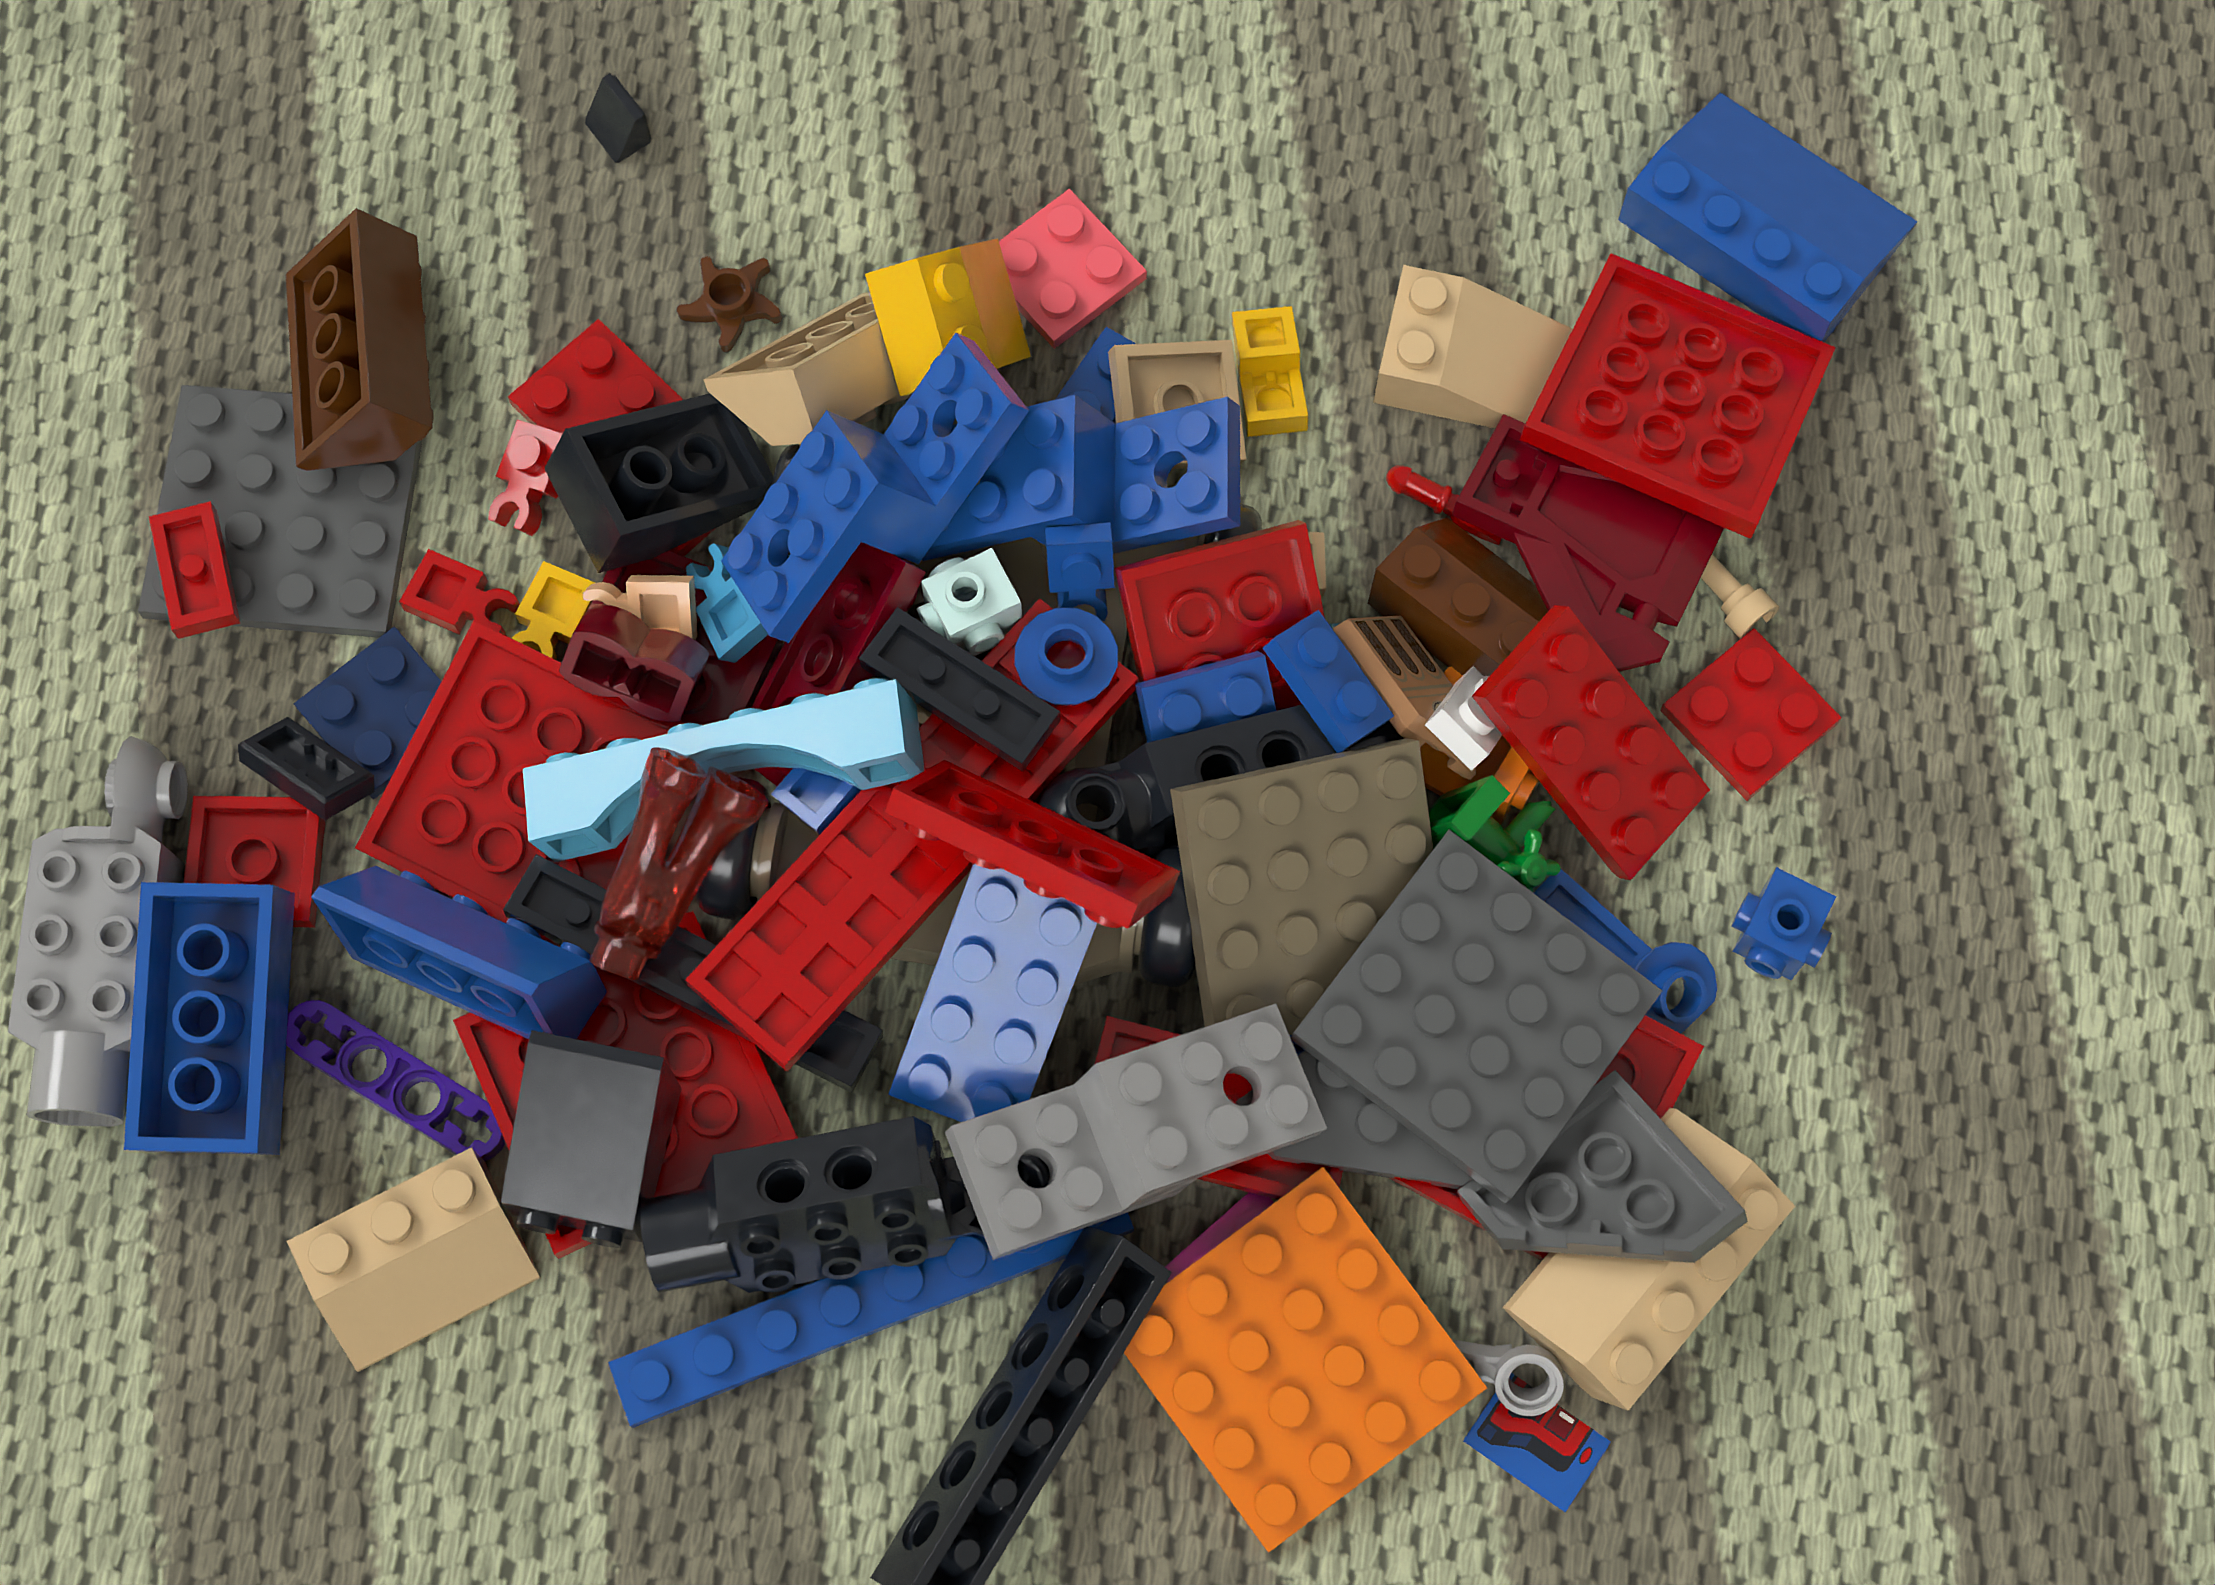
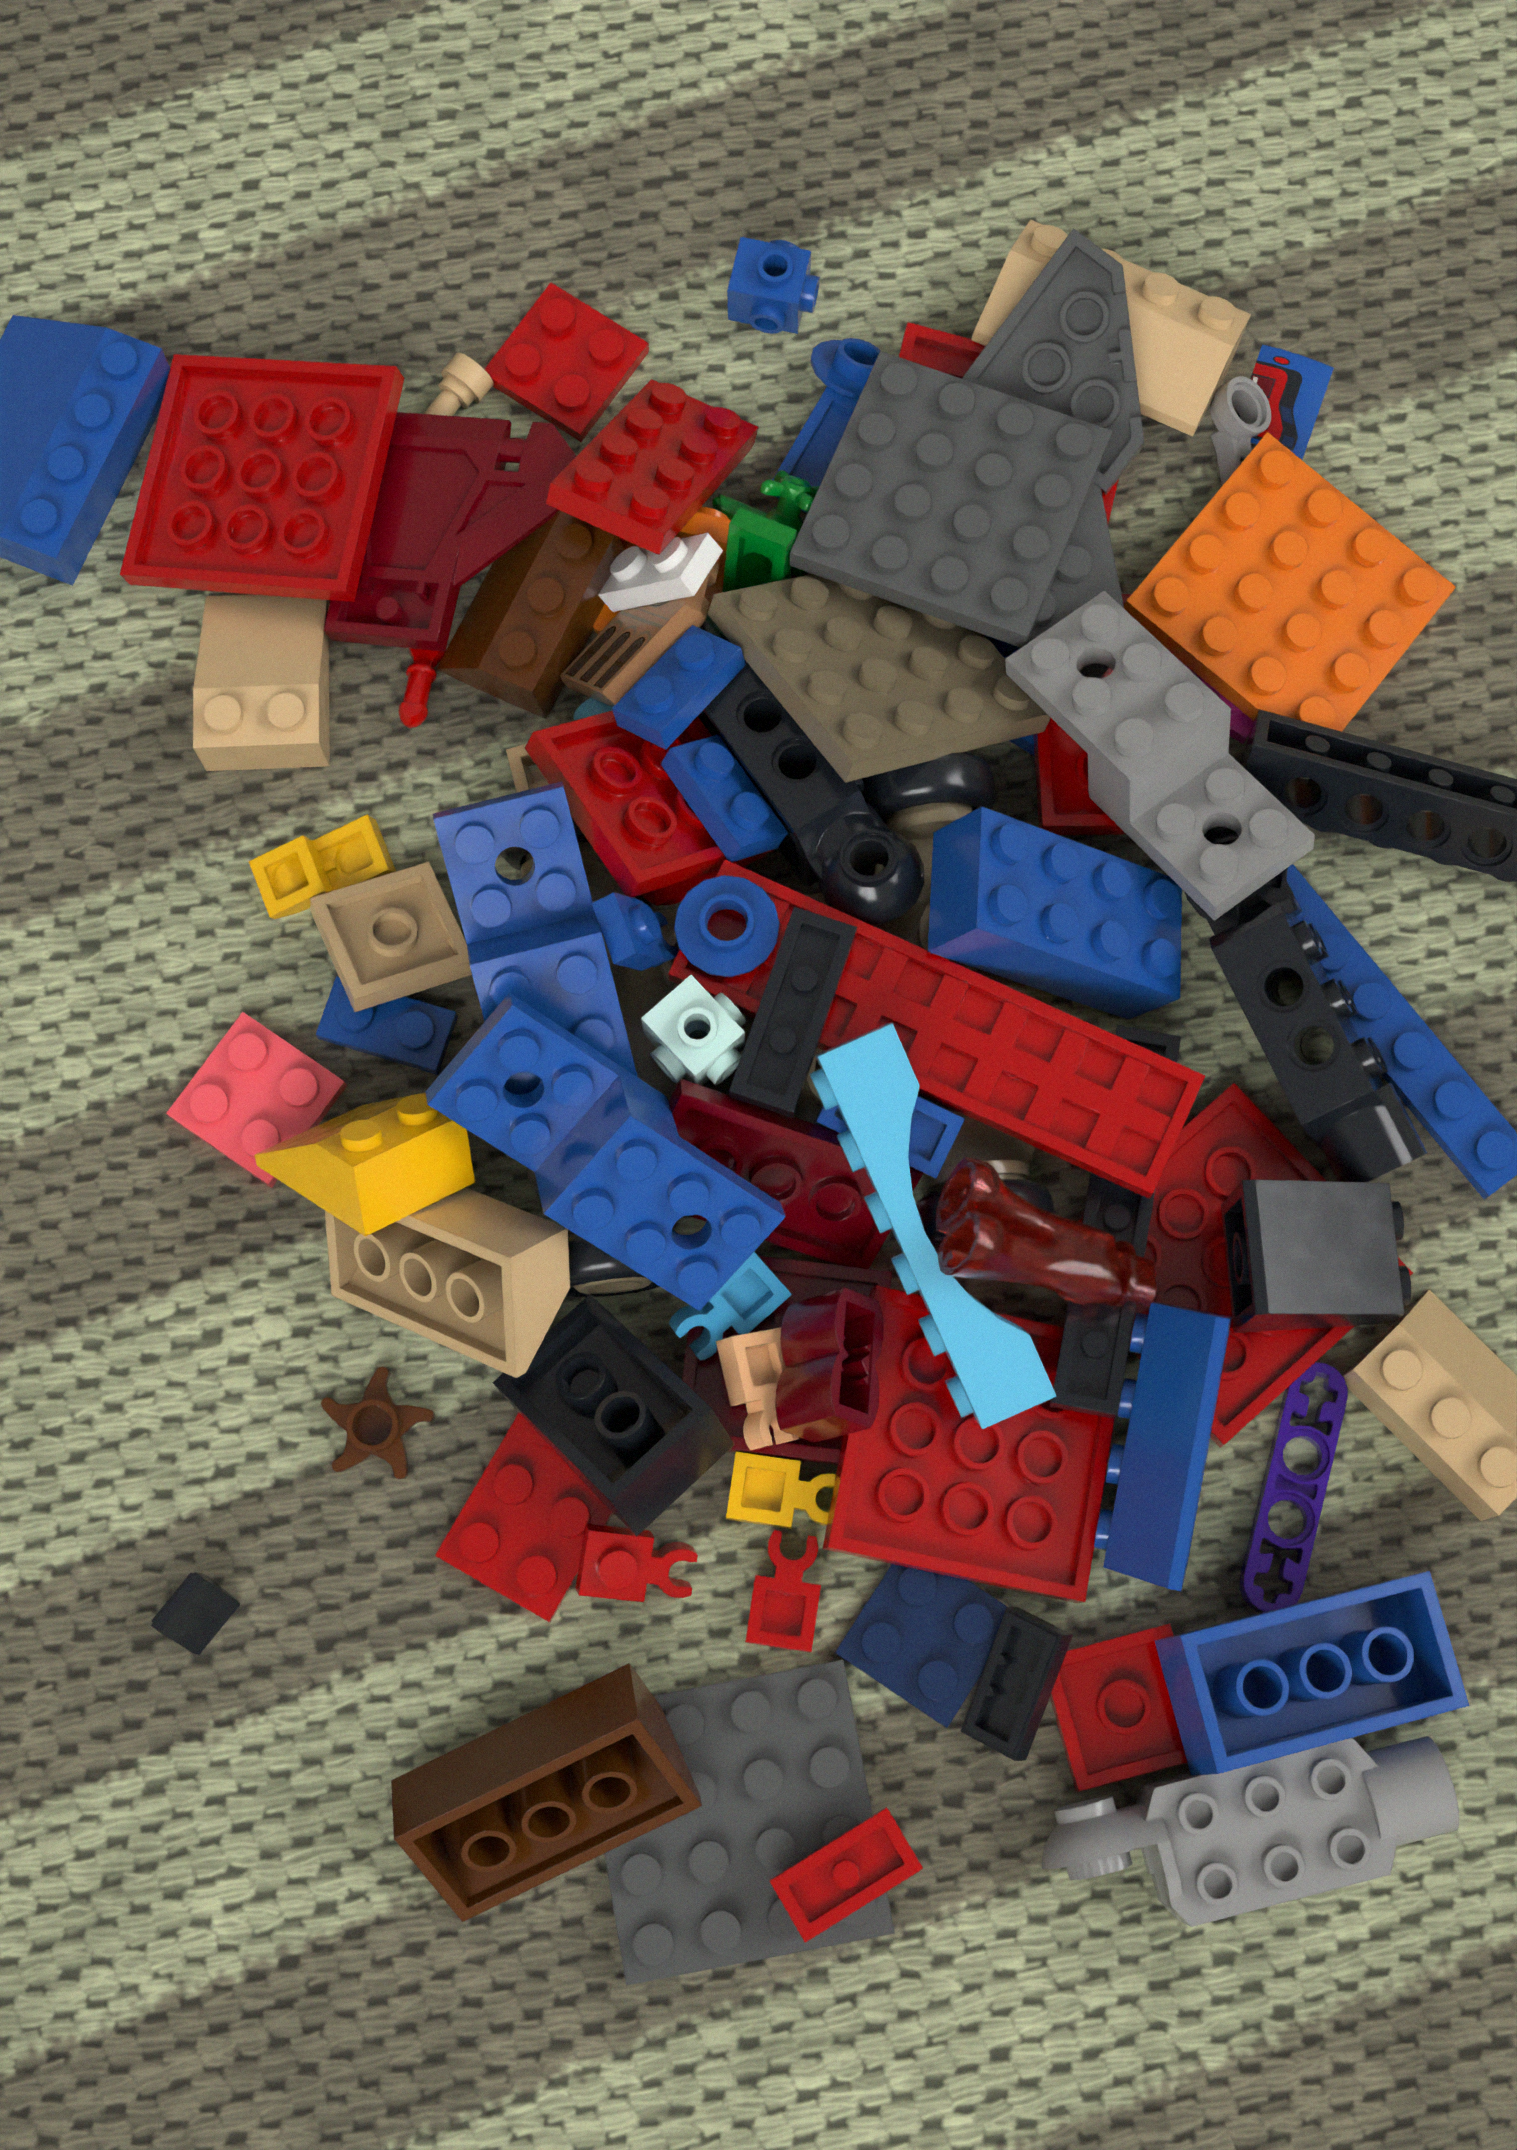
camera: 105 degrees left, 5 degrees up
red plate [885,760,1180,929] -> none

